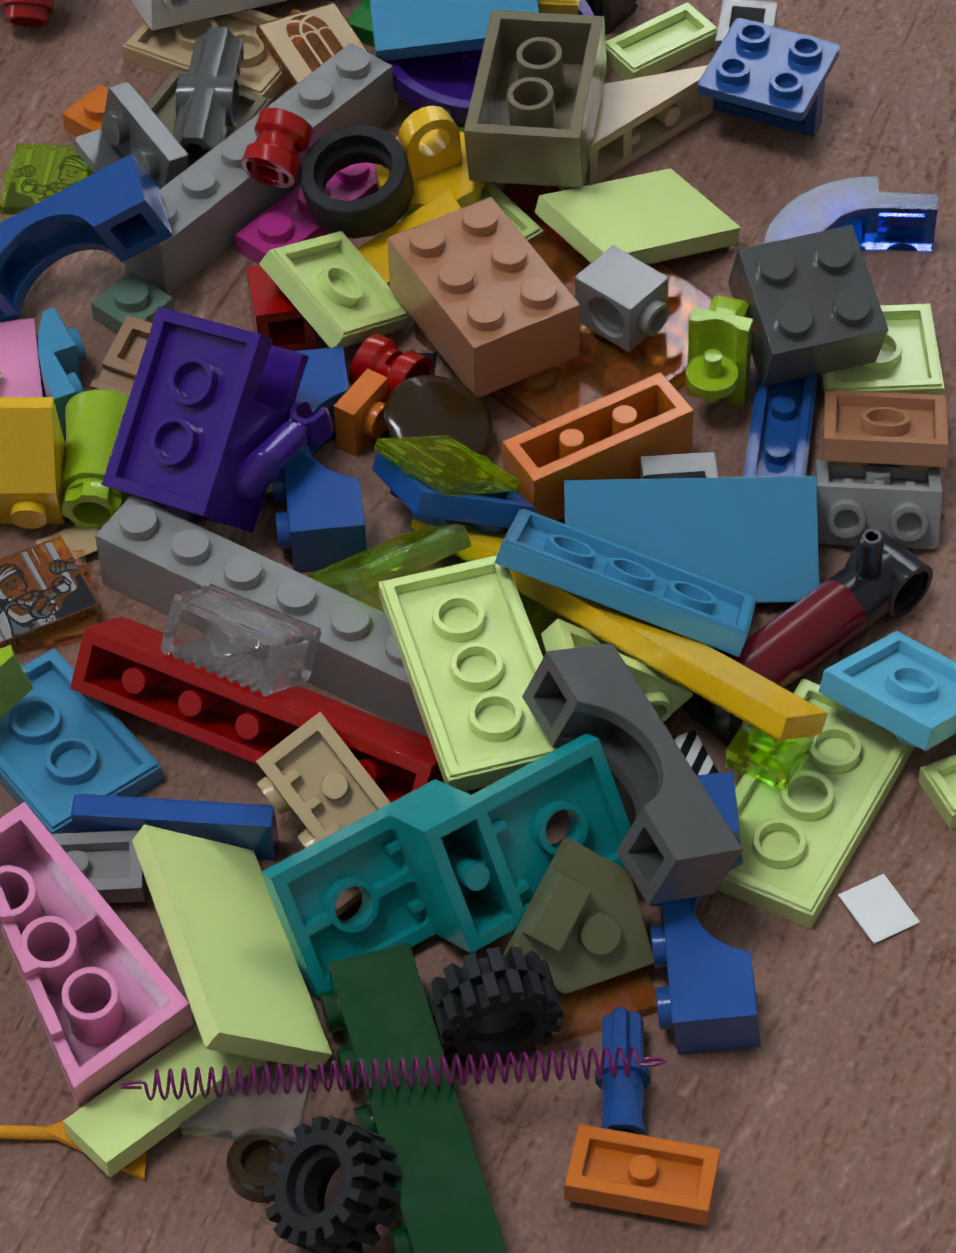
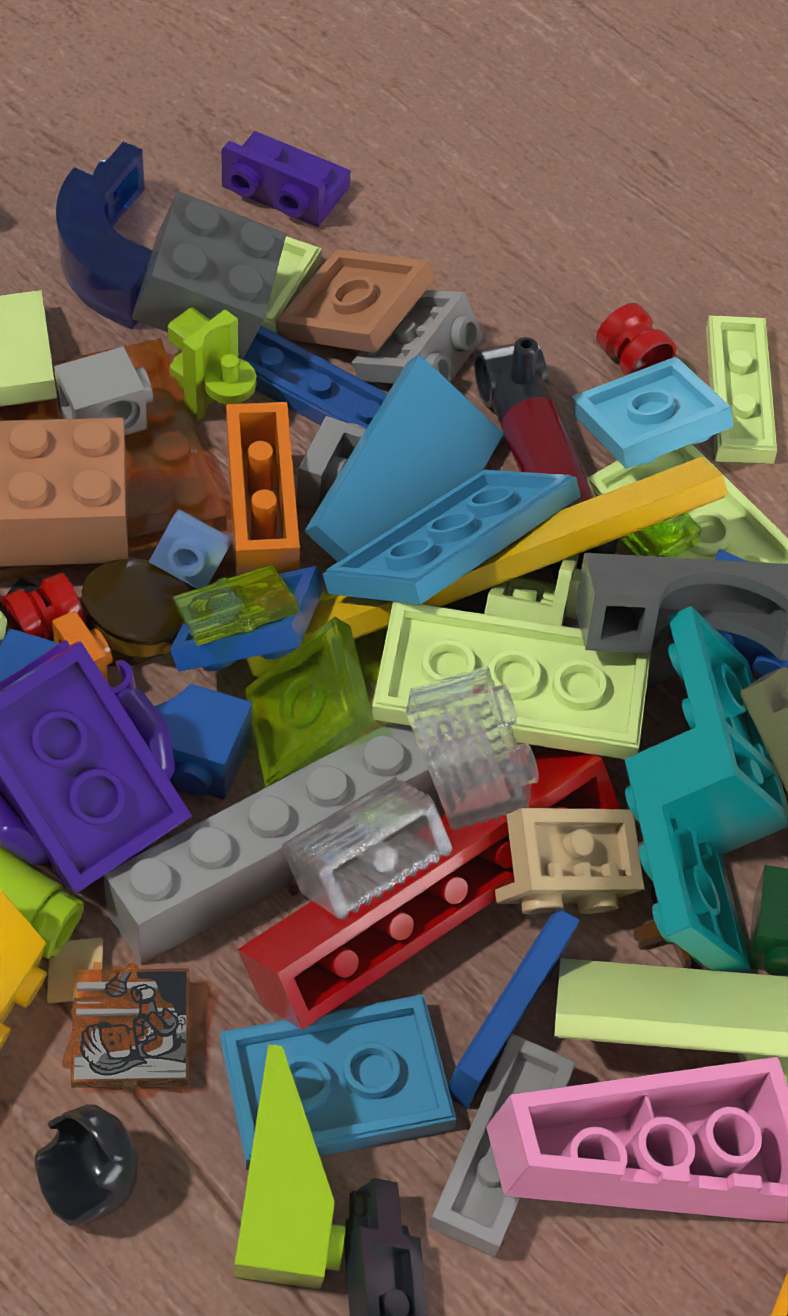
camera: 70 degrees left, 5 degrees up
none -> medium blue bracket [149,509,232,592]
none -> clear brick [406,666,539,830]

